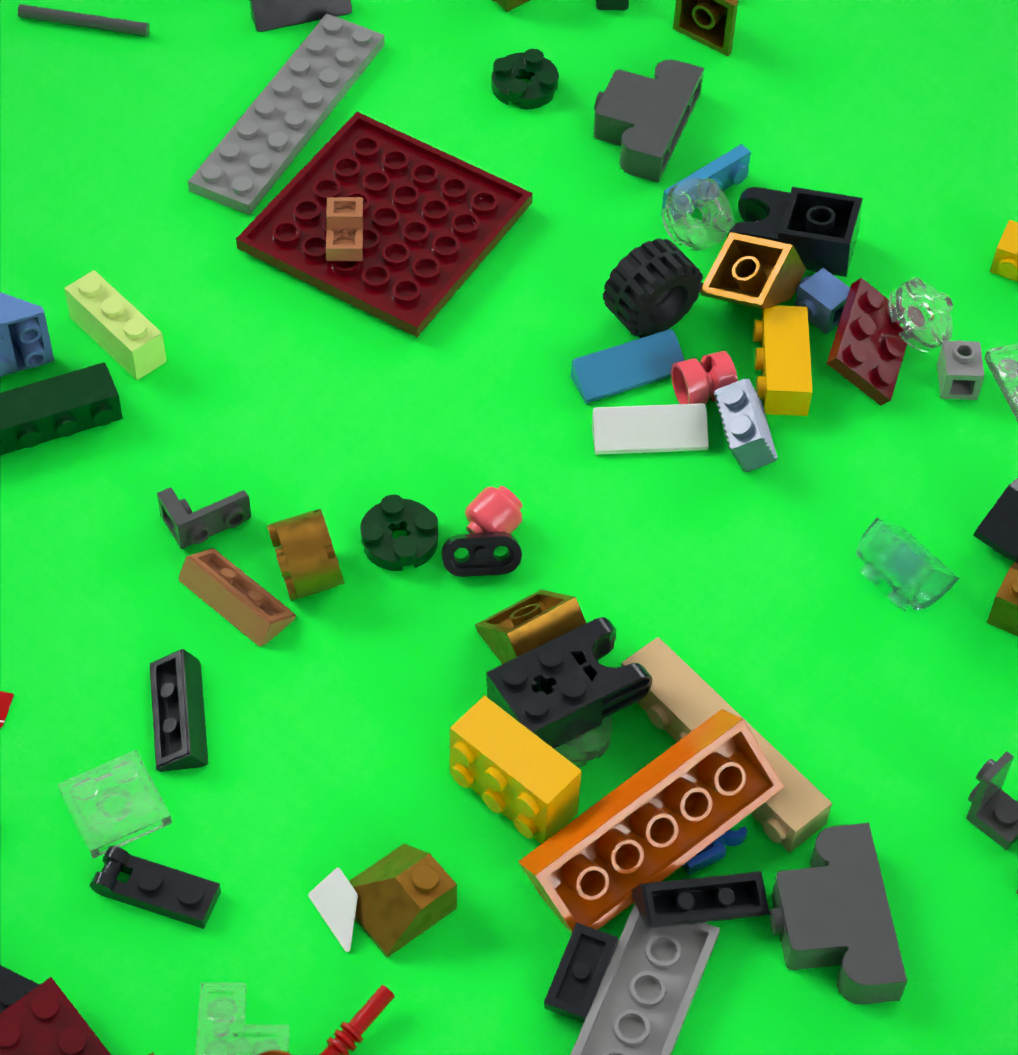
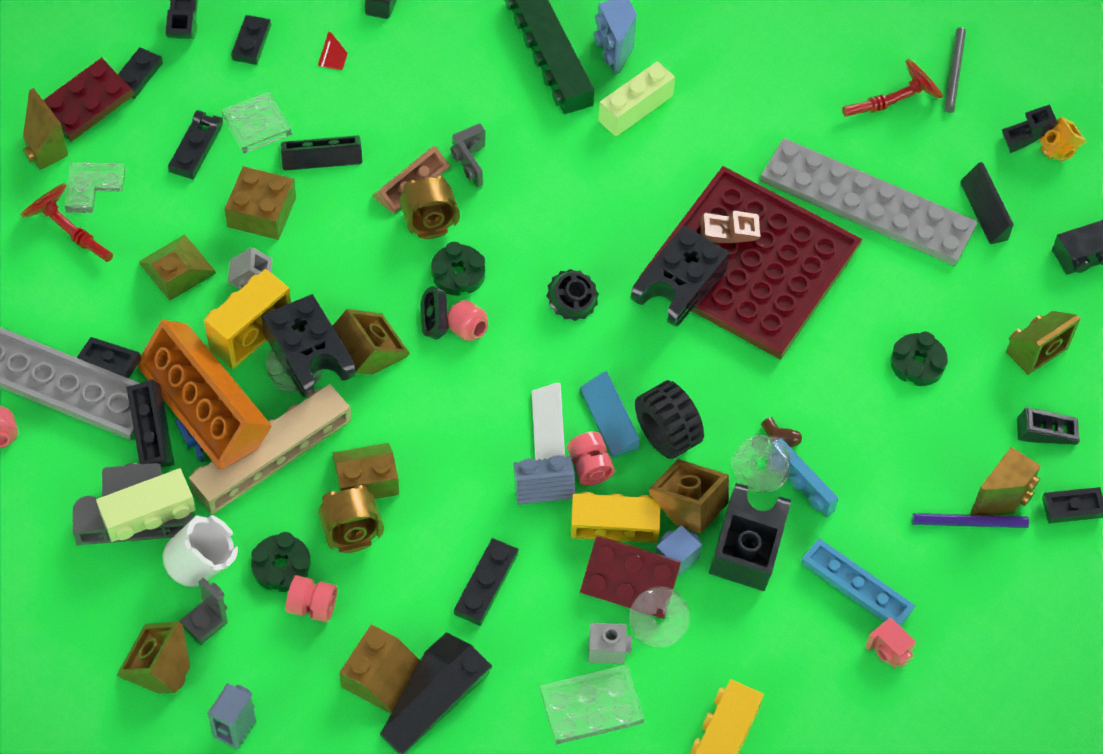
camera: 90 degrees right, 5 degrees up
white sticker [308,867,358,952] -> none
dark grey brick [593,60,704,183] -> none
clear light blue brick [856,517,959,611] -> none
none -> yellowish green brick [96,468,196,542]
none -> white cylinder [163,515,238,587]
none -> pearl gold brick [224,166,296,240]
none -> light grey brick [228,247,273,289]
none -> dark green plate [251,532,311,592]
none -> coral wheel [286,575,338,623]
none -> pearl gold brick [318,485,384,553]
none -> pearl gold slope [332,443,399,499]
none -> black plate [454,538,519,626]
none -> black piece [546,269,599,321]
none -> black brick [631,225,730,327]
none -> reddish brown arm [761,417,802,447]
none -> dark azure plate [801,538,916,626]
none -> red dish [842,59,943,117]
none -> coral brick [865,617,916,668]
none -> dark purple bar [912,513,1029,528]

